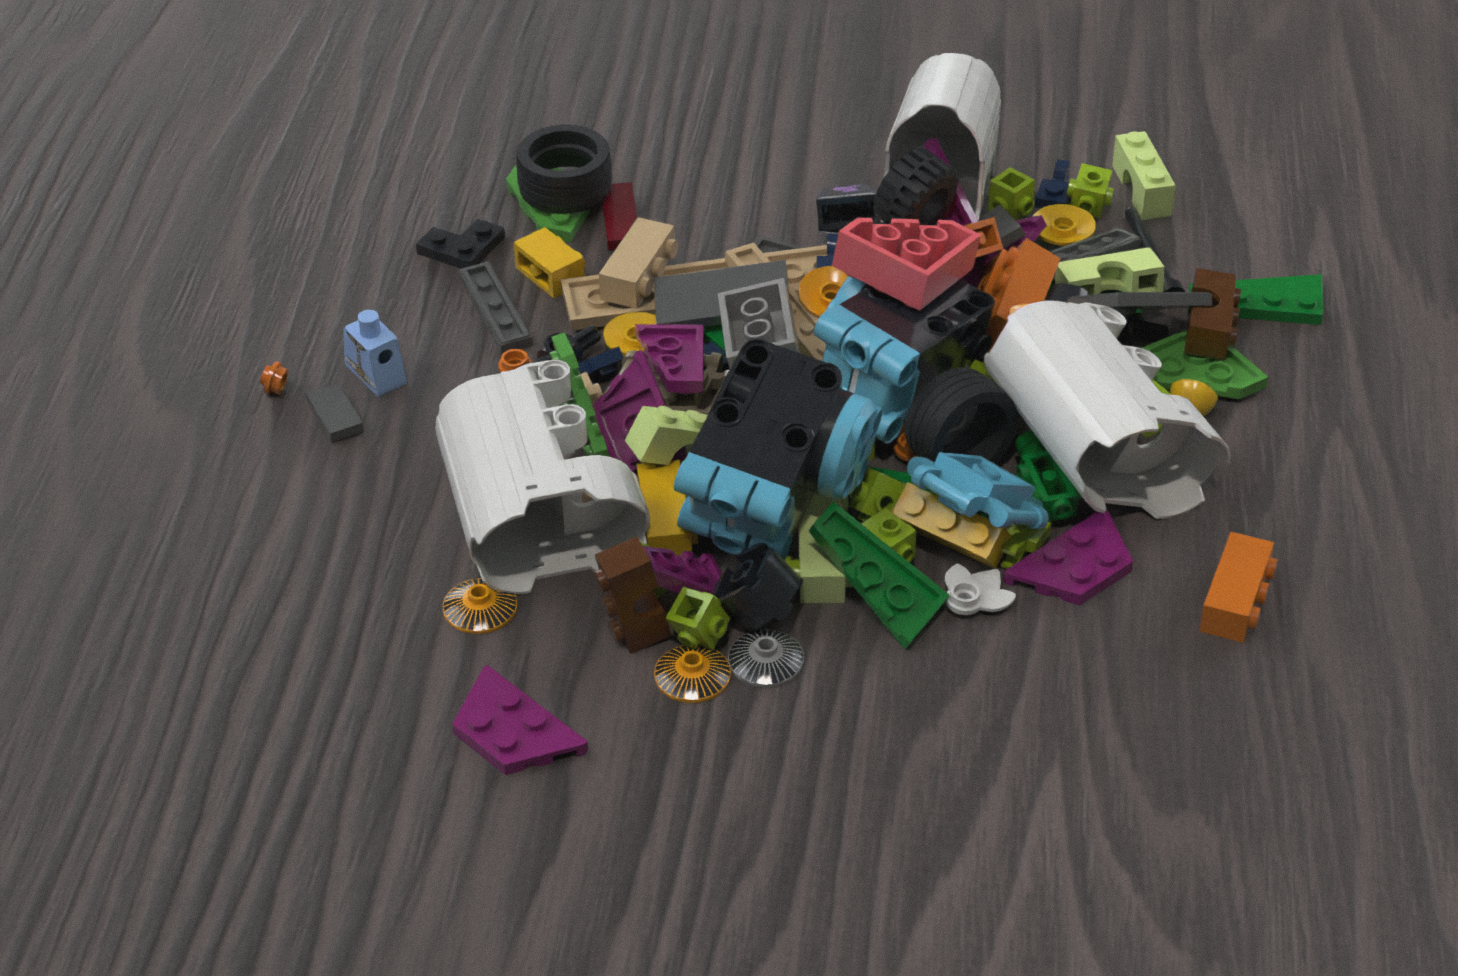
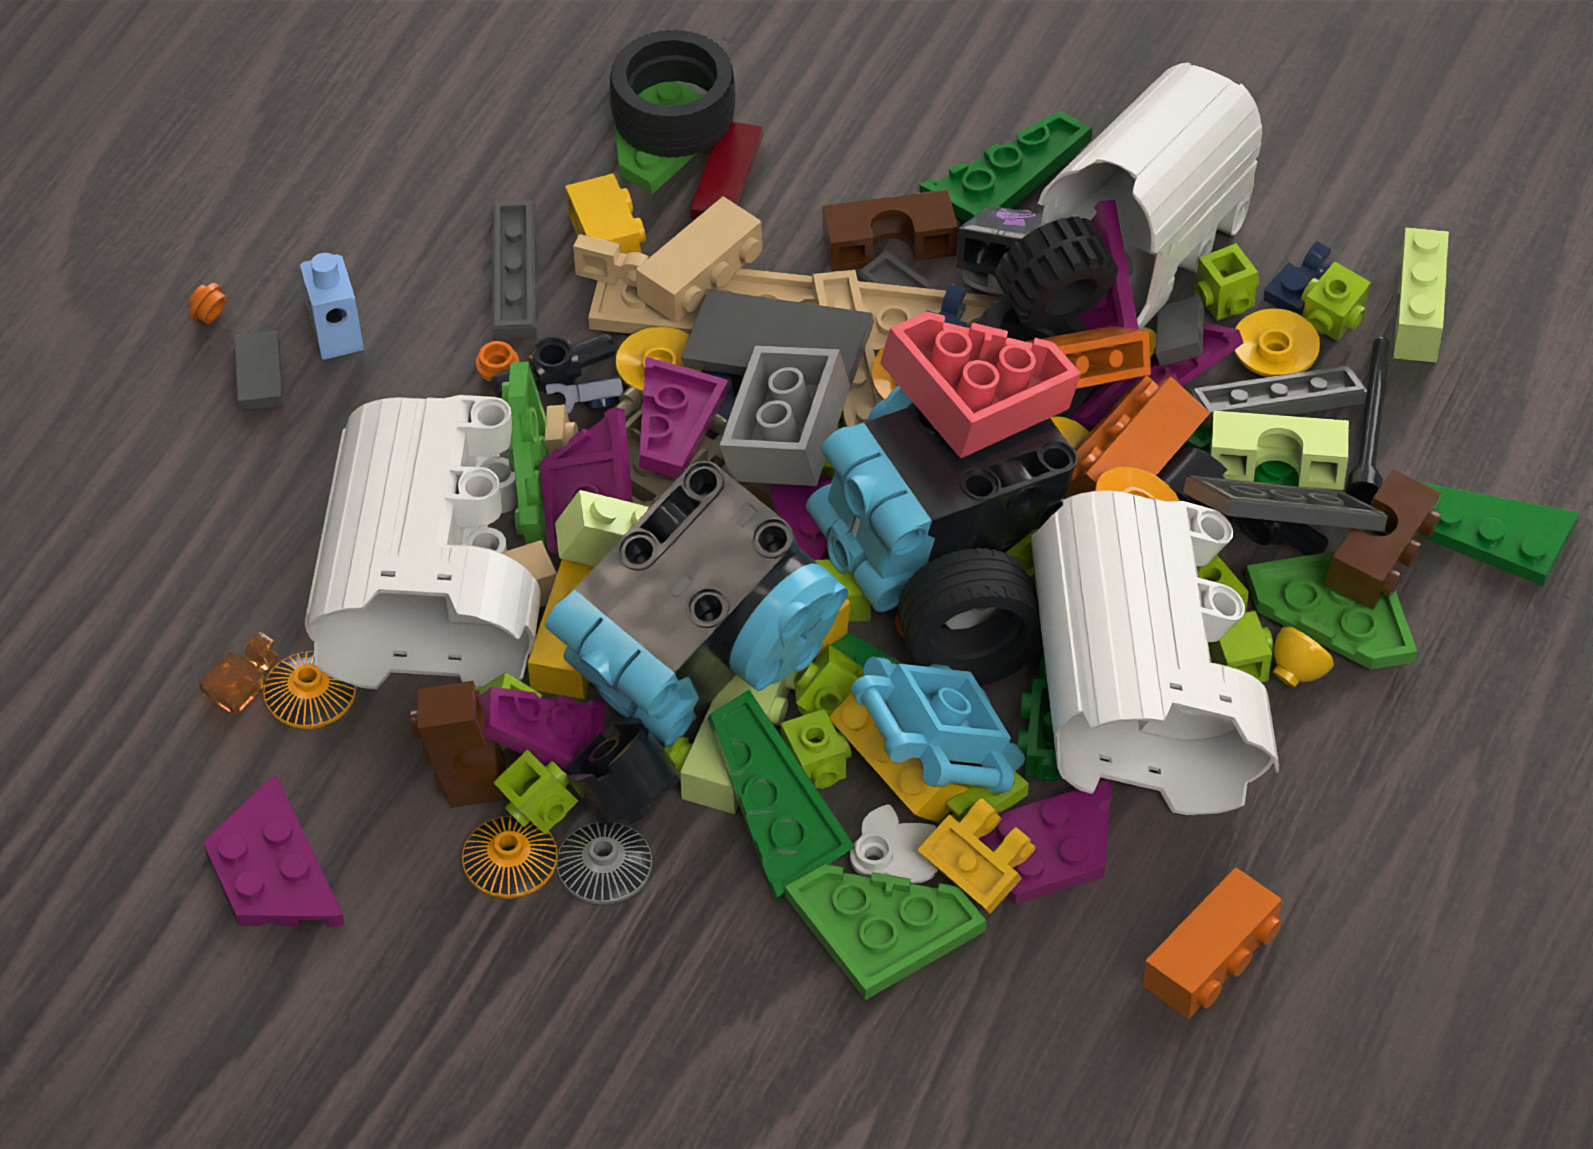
camera: 20 degrees right, 10 degrees up
black plate [416,219,505,269] -> none
none -> clear orange plate [199,632,279,716]
none -> tan plate [573,234,648,287]
none -> bright green plate [785,864,986,1000]
none -> reddish brown arch [822,190,957,272]
none -> yellow plate [917,798,1036,914]
none -> green wing [919,111,1092,222]

